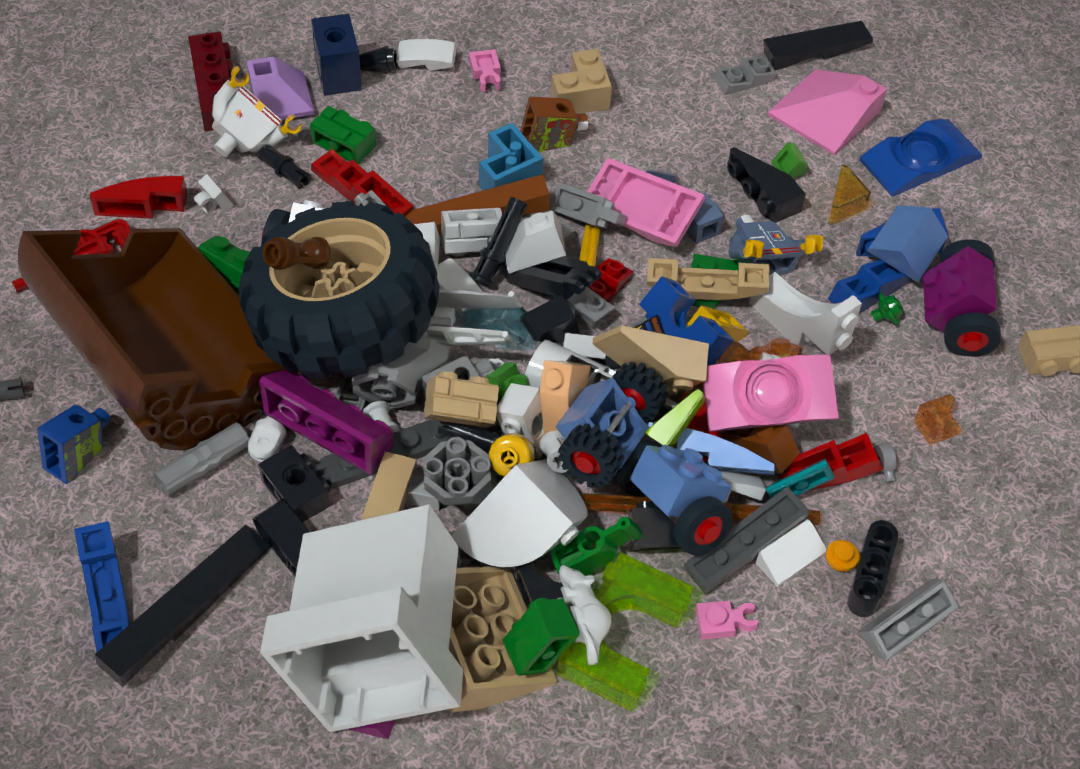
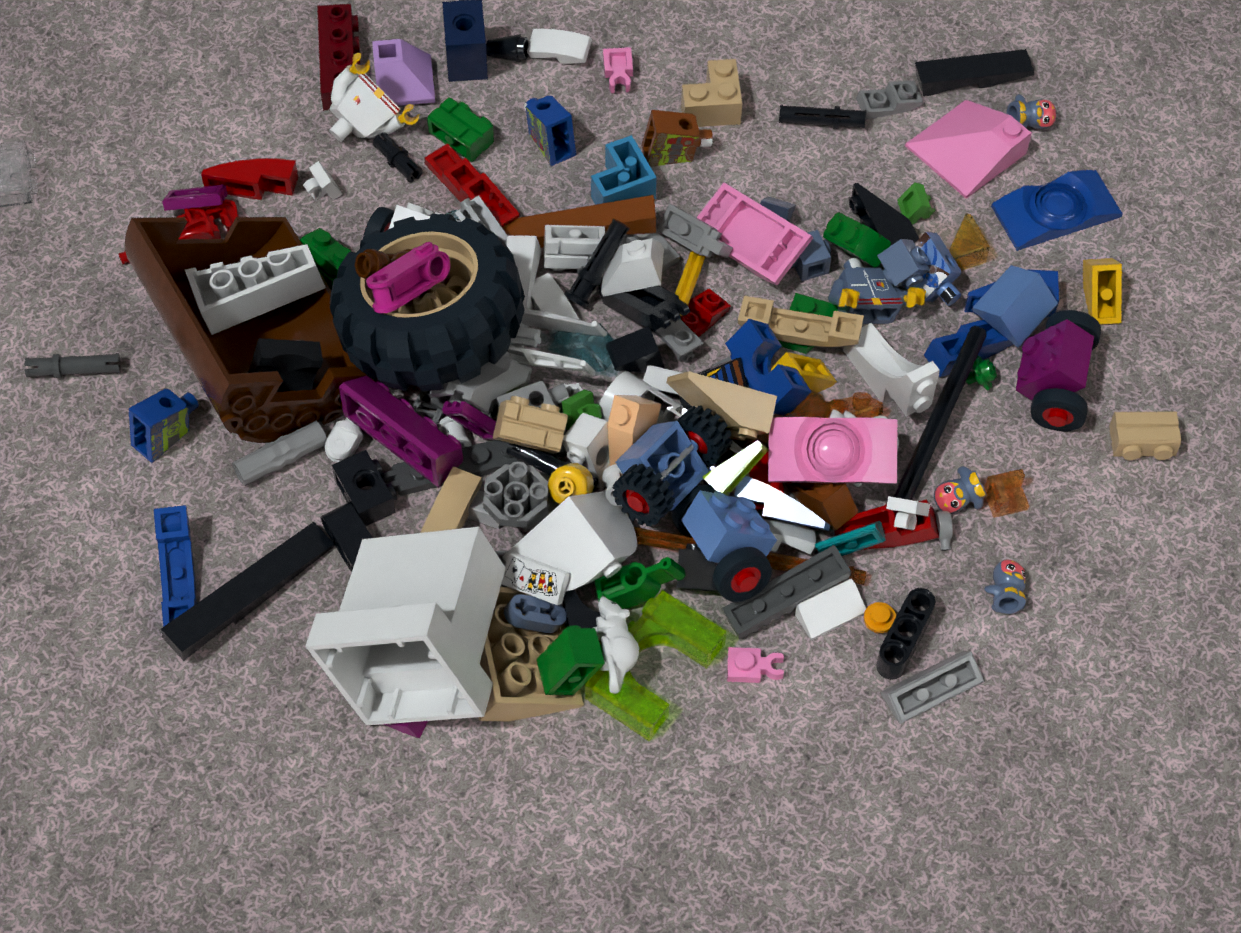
camera: 10 degrees right, 5 degrees up
none -> magenta tile [162,185,228,211]
none -> white wedge [185,244,326,335]
none -> black brick [248,338,323,392]
none -> dark pink piece [366,242,450,313]
none -> magenta tile [442,401,496,440]
none -> white tile [501,552,570,605]
none -> sand blue beam [504,594,567,633]
none -> blue torso [524,95,576,166]
none -> black pin [779,105,866,129]
none -> green brick [823,212,891,268]
none -> sand blue brick [877,239,930,288]
none -> white tile [886,496,930,530]
none -> black axle [893,326,986,500]
none -> medium blue torso [905,232,961,306]
none -> animal [934,466,987,514]
none -> sand blue animal [984,560,1026,614]
none -> animal [1006,94,1056,129]
none -> yellow slope [1083,258,1122,324]

